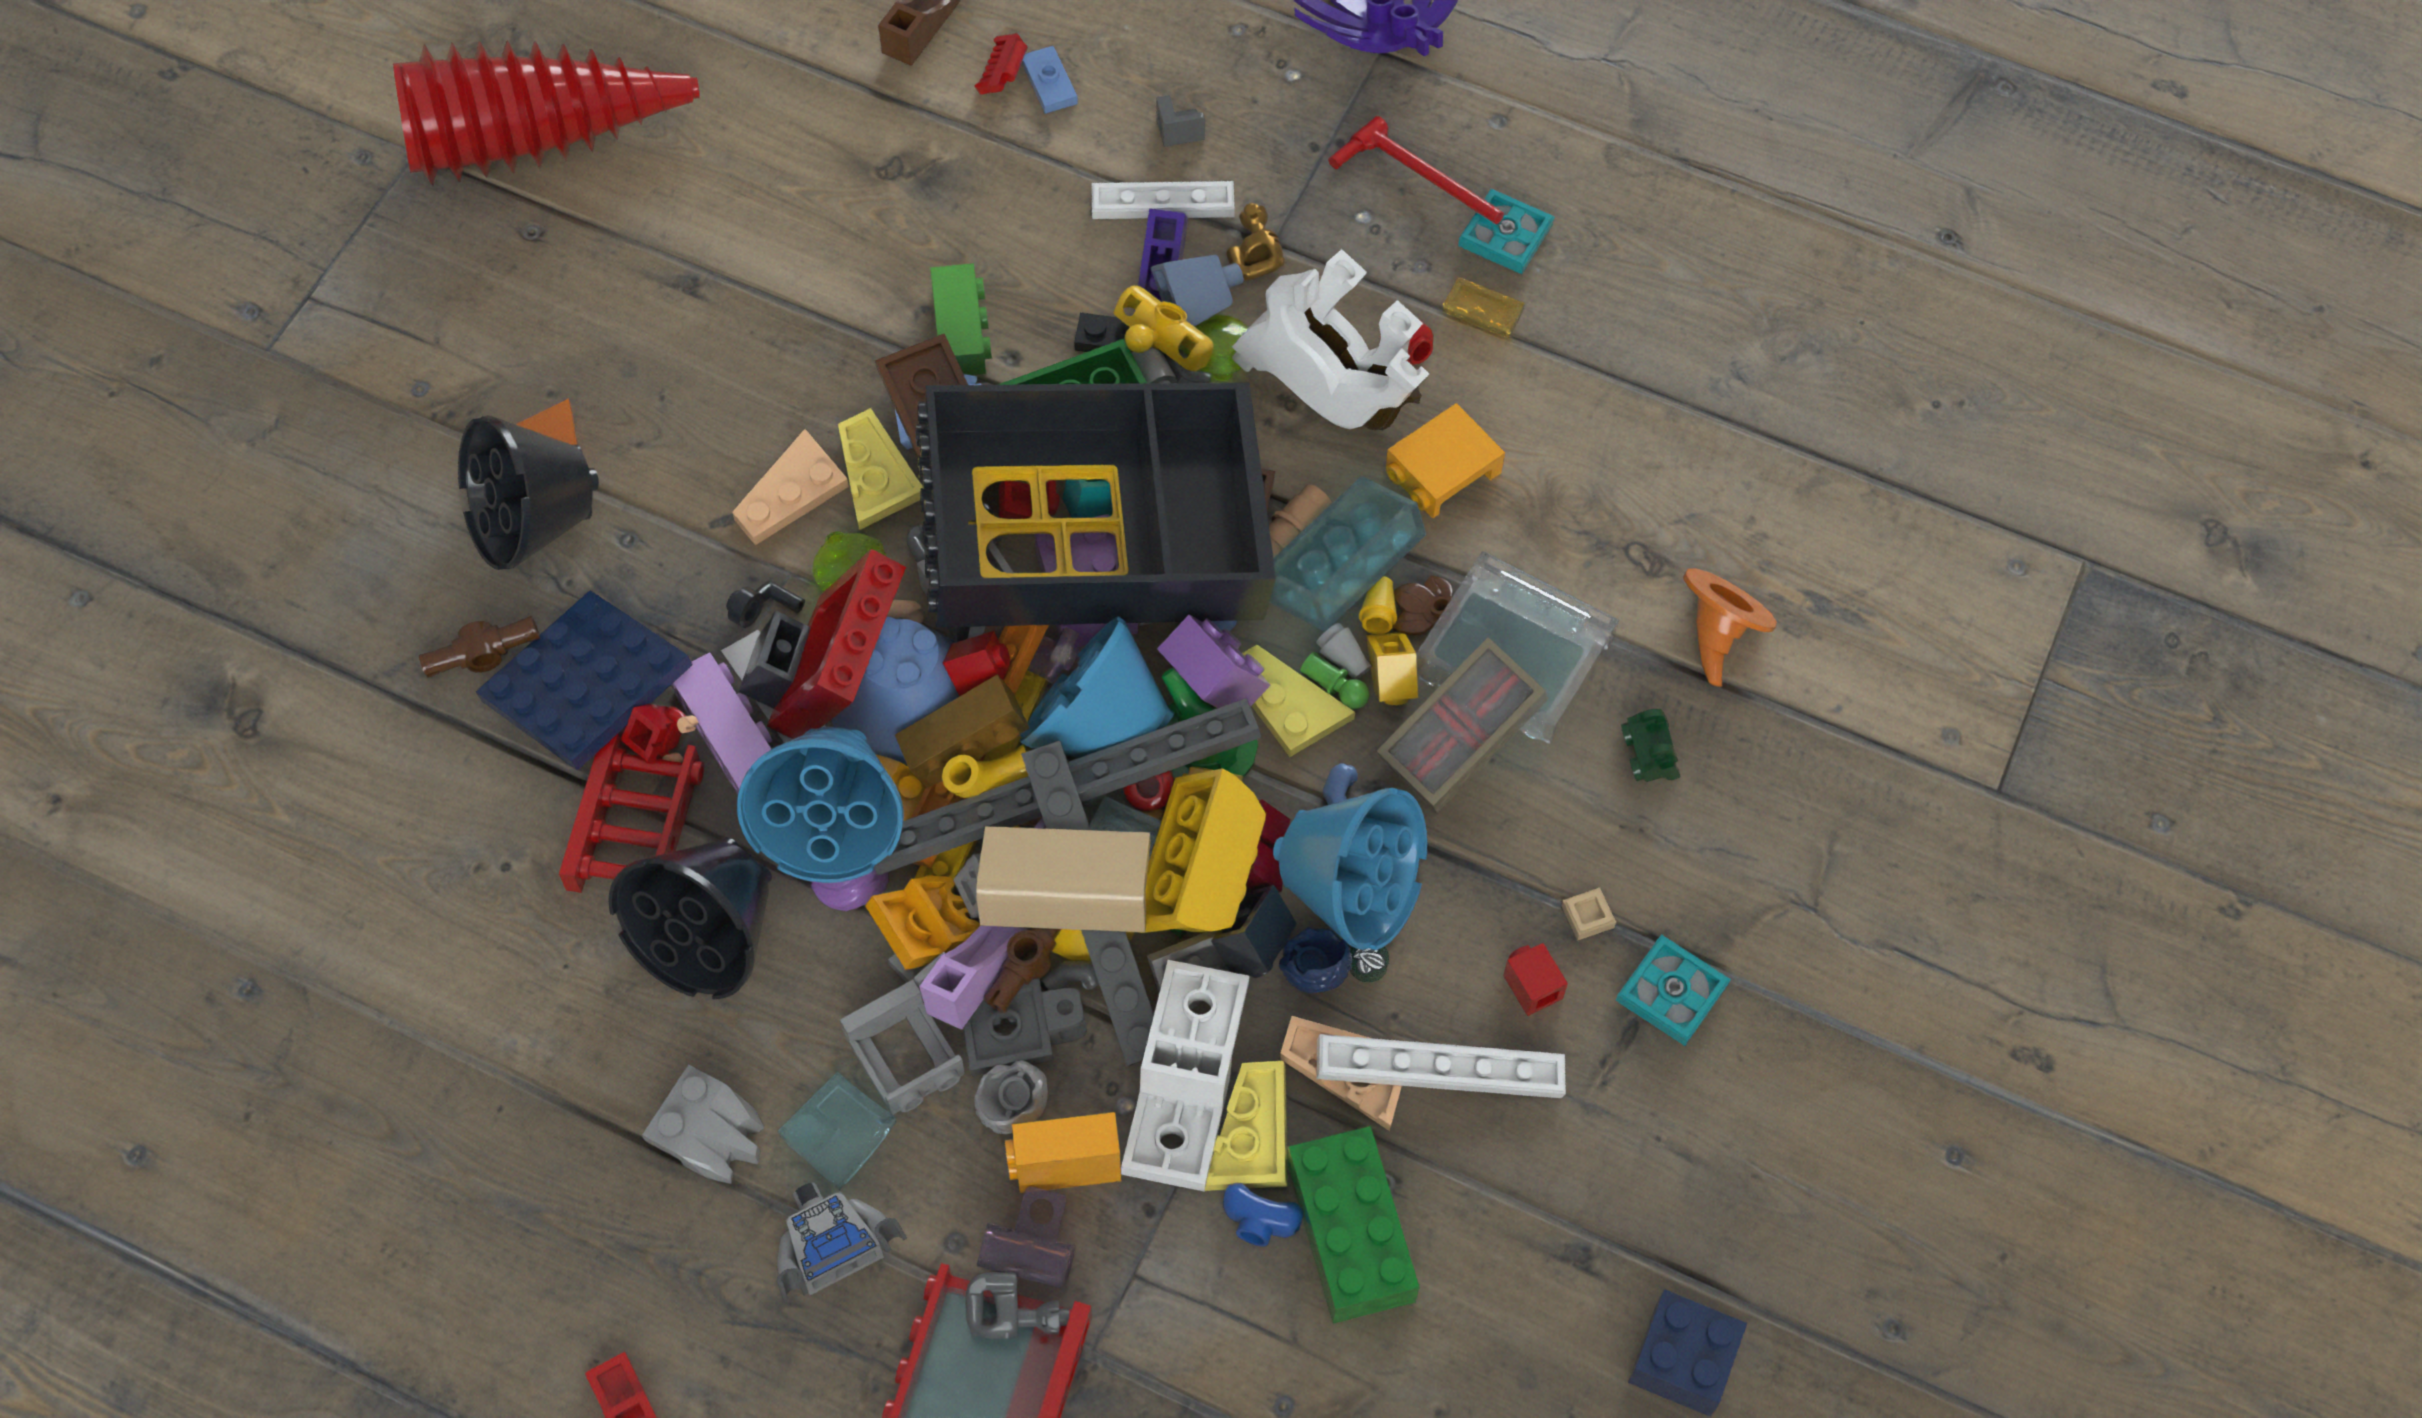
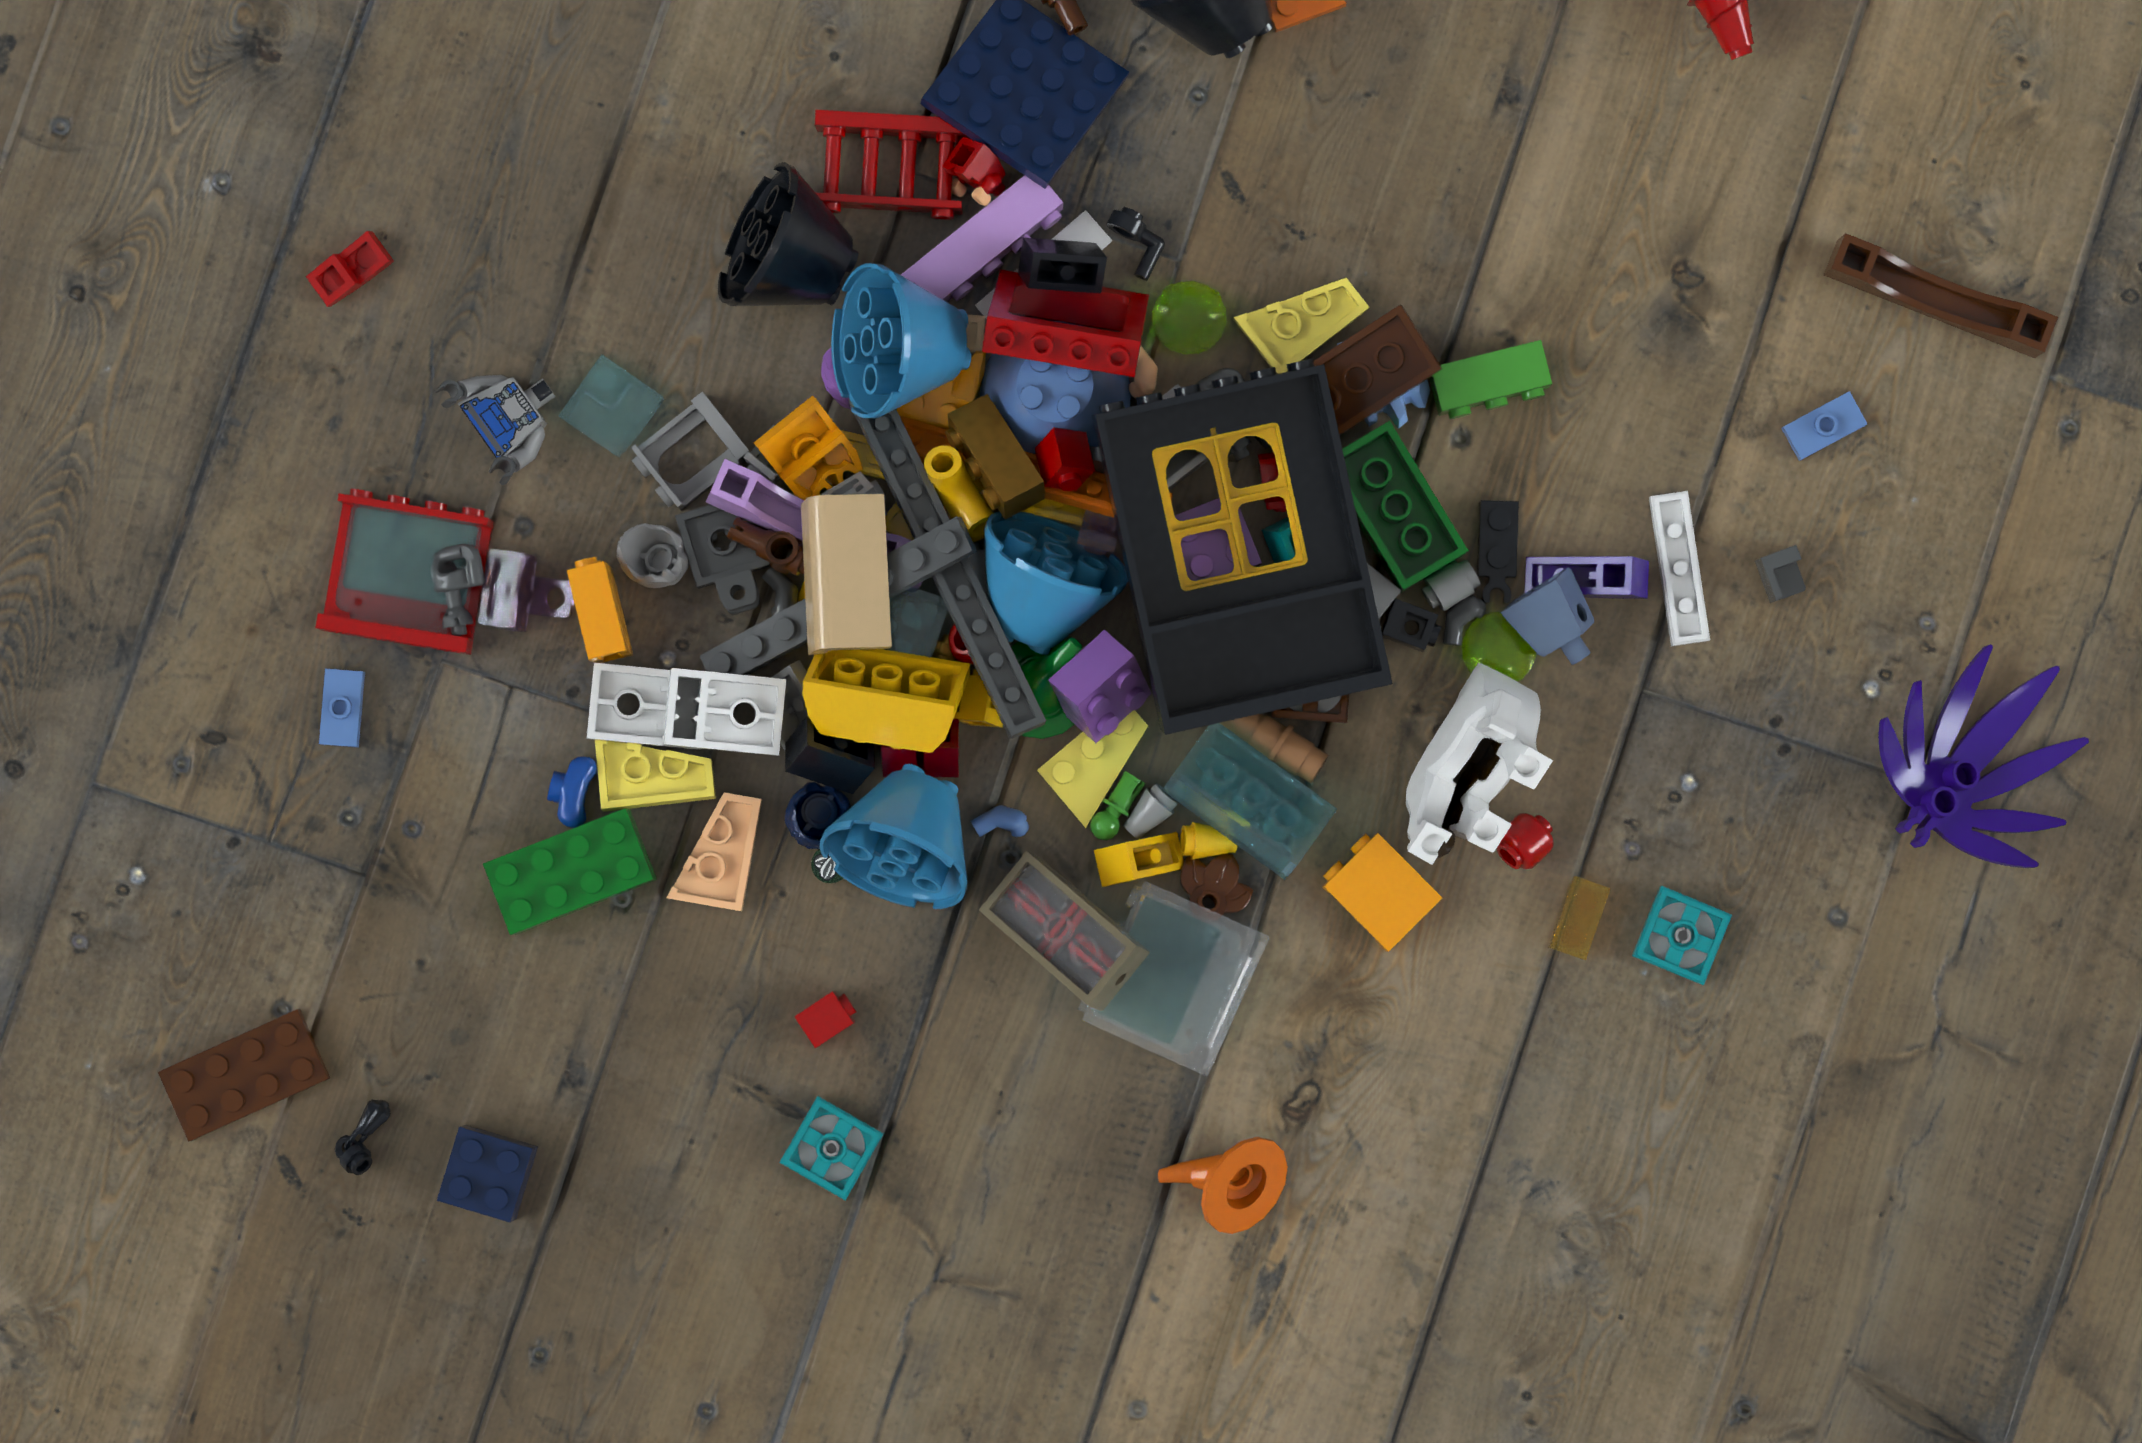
camera: 85 degrees right, 25 degrees up
light grey plate [642,1064,765,1184] -> none
light nougat wing [732,429,849,545] -> none
red piece [975,33,1028,95] -> none
yellow piece [1113,285,1214,371] -> none
pearl gold piece [1226,203,1285,281] -> none
white tile [1316,1034,1566,1098] -> none
red bar [1328,116,1504,224] -> none
tan tile [1561,888,1616,941] -> none
dark green piece [1621,709,1681,782] -> none

